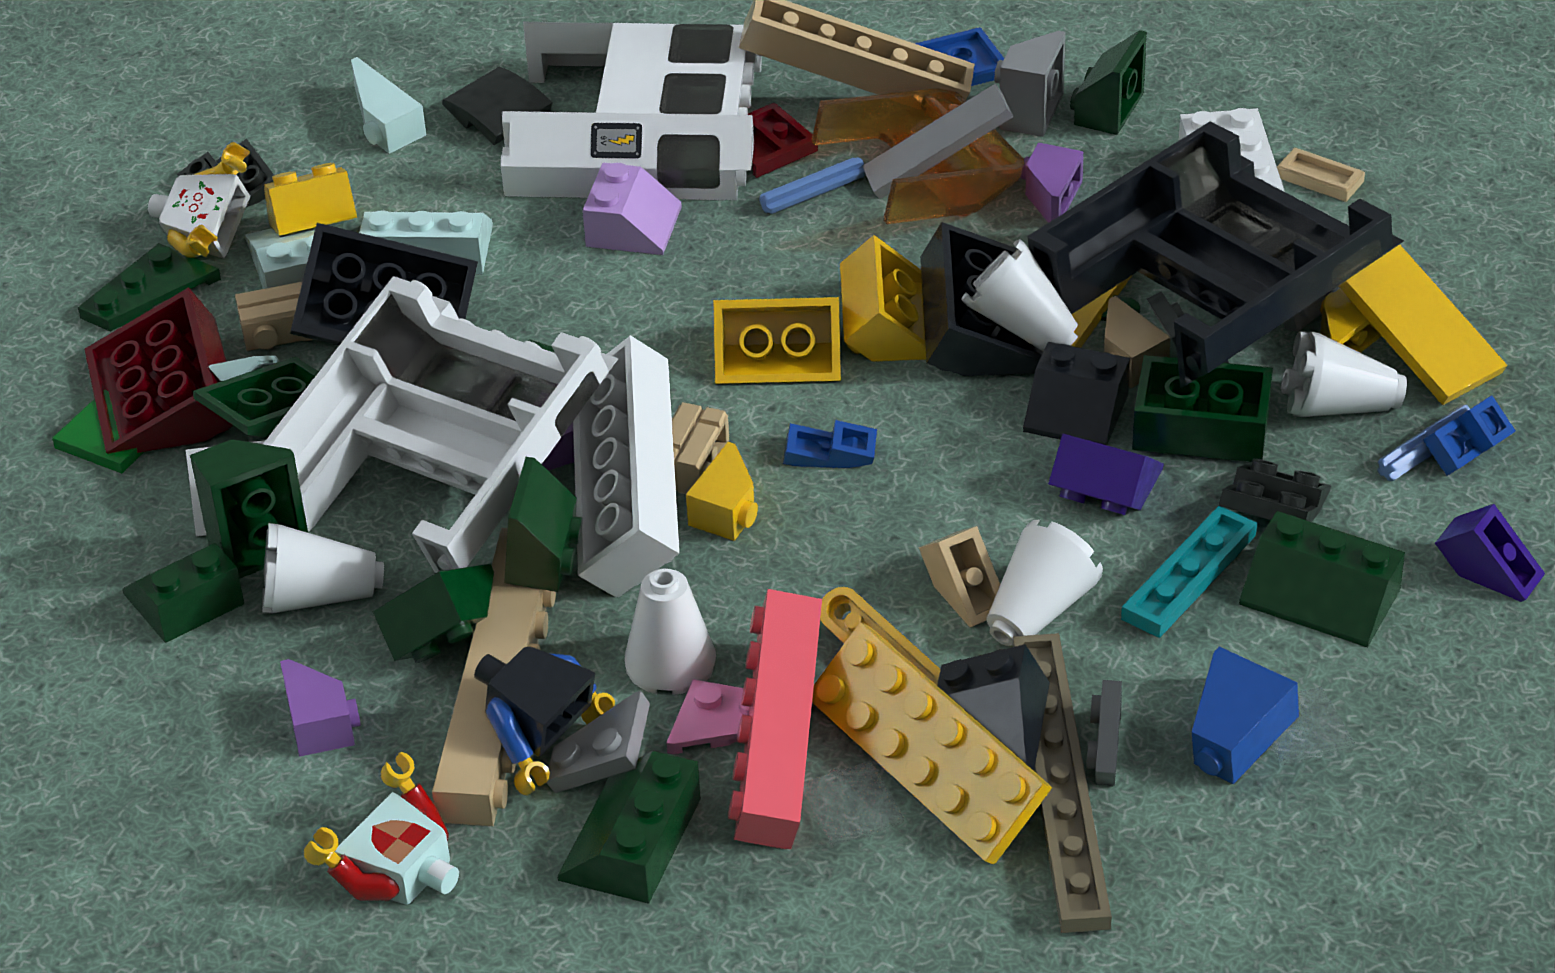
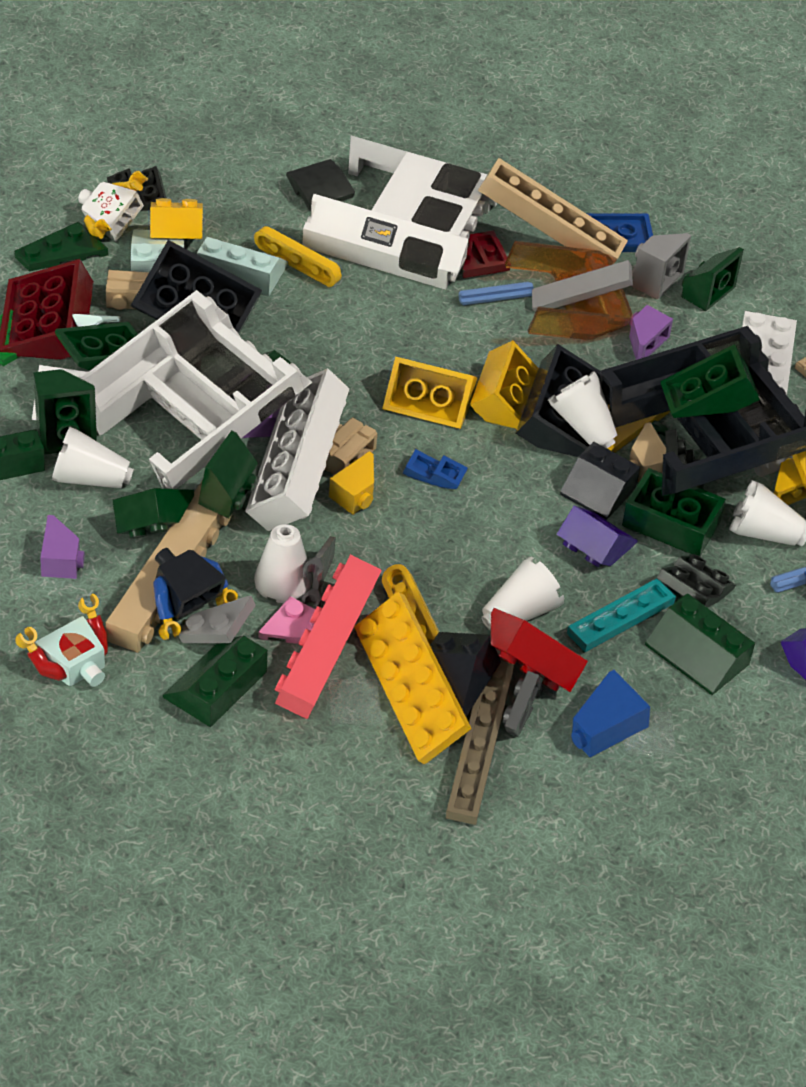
camera: 10 degrees right, 5 degrees up
light aqua slope [351,57,426,154] -> none
lavender slope [582,163,682,255] -> none
tan slope [919,526,1000,627] -> none
none -> yellow plate [254,226,342,287]
none -> dark grey flag [301,536,336,609]
none -> red slope [491,608,588,692]
none -> dark green slope [660,344,760,418]

